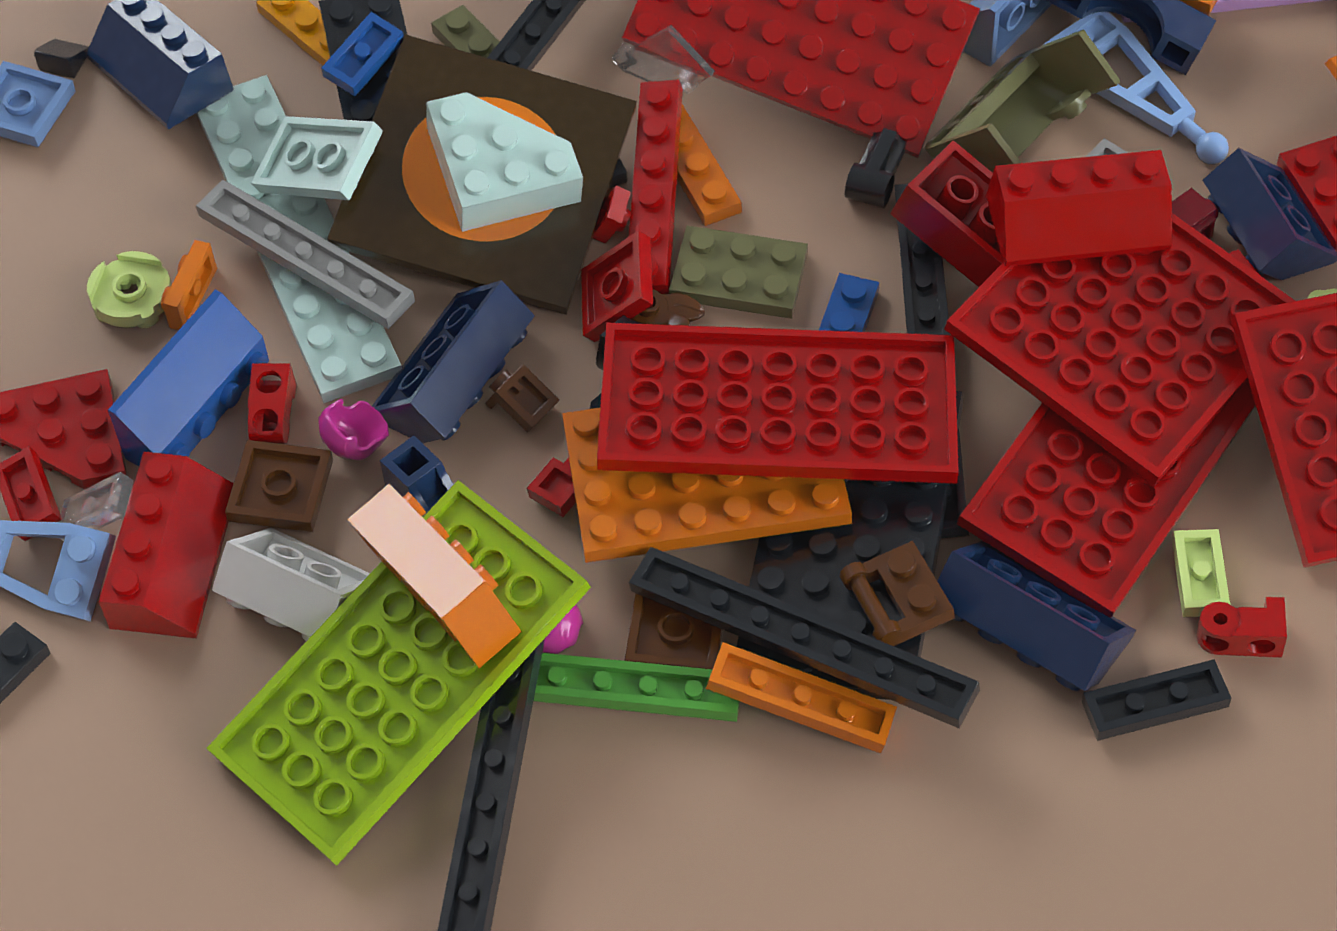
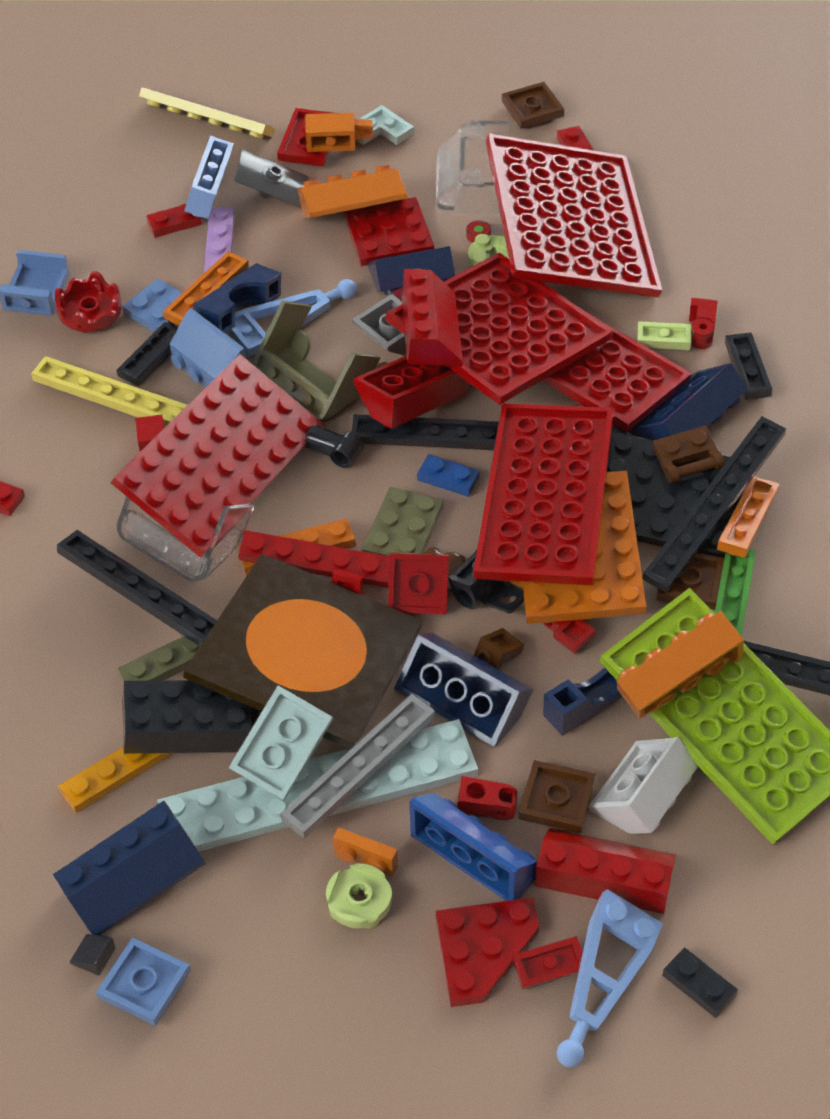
camera: 85 degrees left, 5 degrees down
clear plate [59,472,134,541] -> none
dark pink hair [318,399,389,460] -> none
blue plate [321,12,404,96] -> none
light aqua brick [427,92,583,232] -> none

